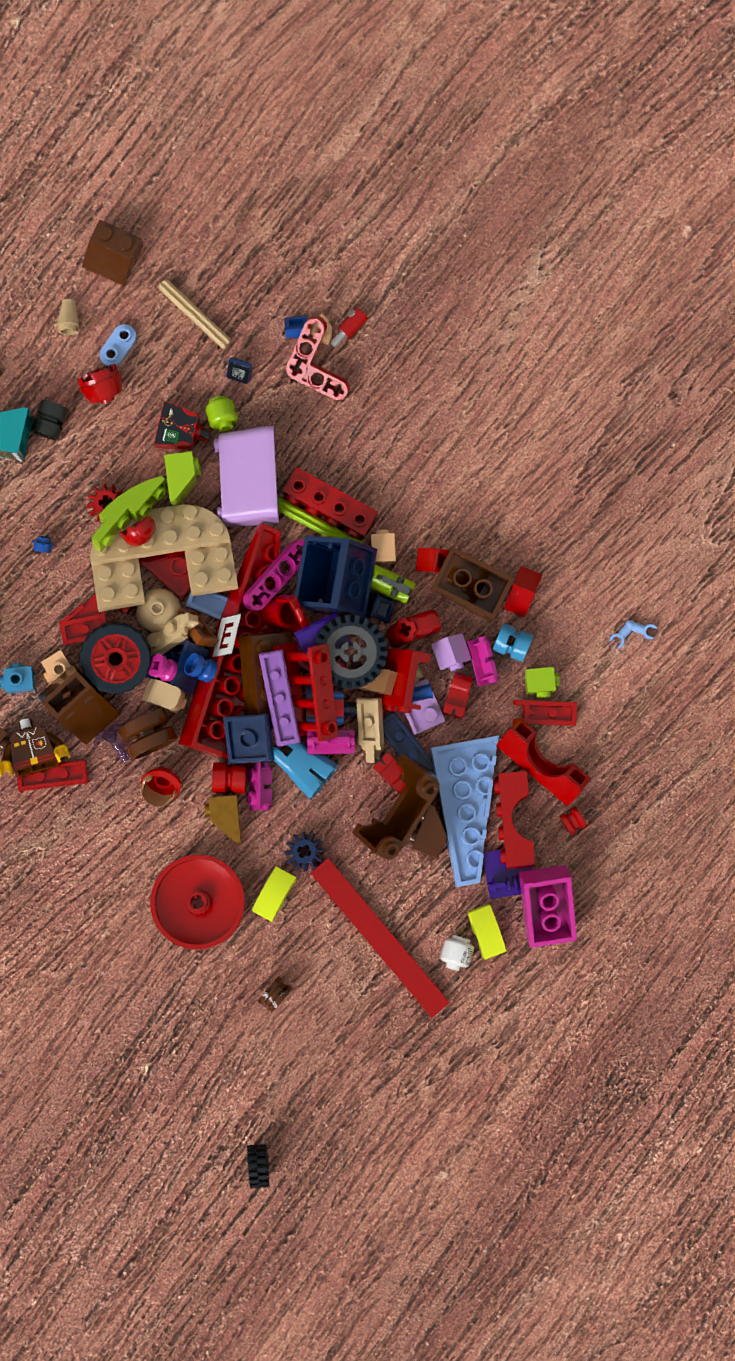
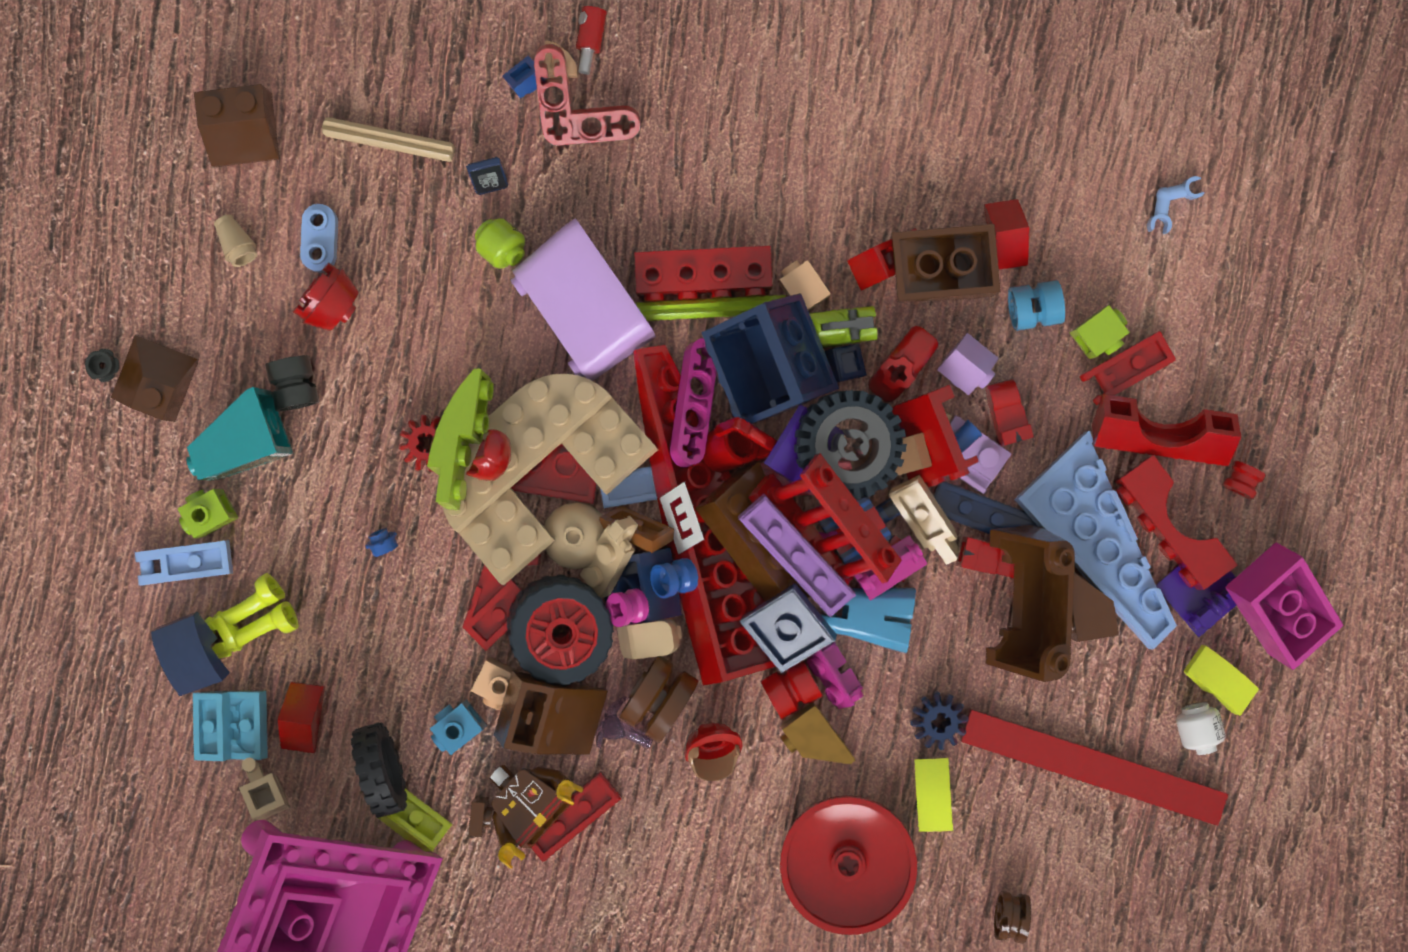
camera: 25 degrees left, 5 degrees up
black torso [154,401,211,450] -> none
lime slope [164,451,201,506] -> none
dark pink hinge [467,636,499,687] -> none

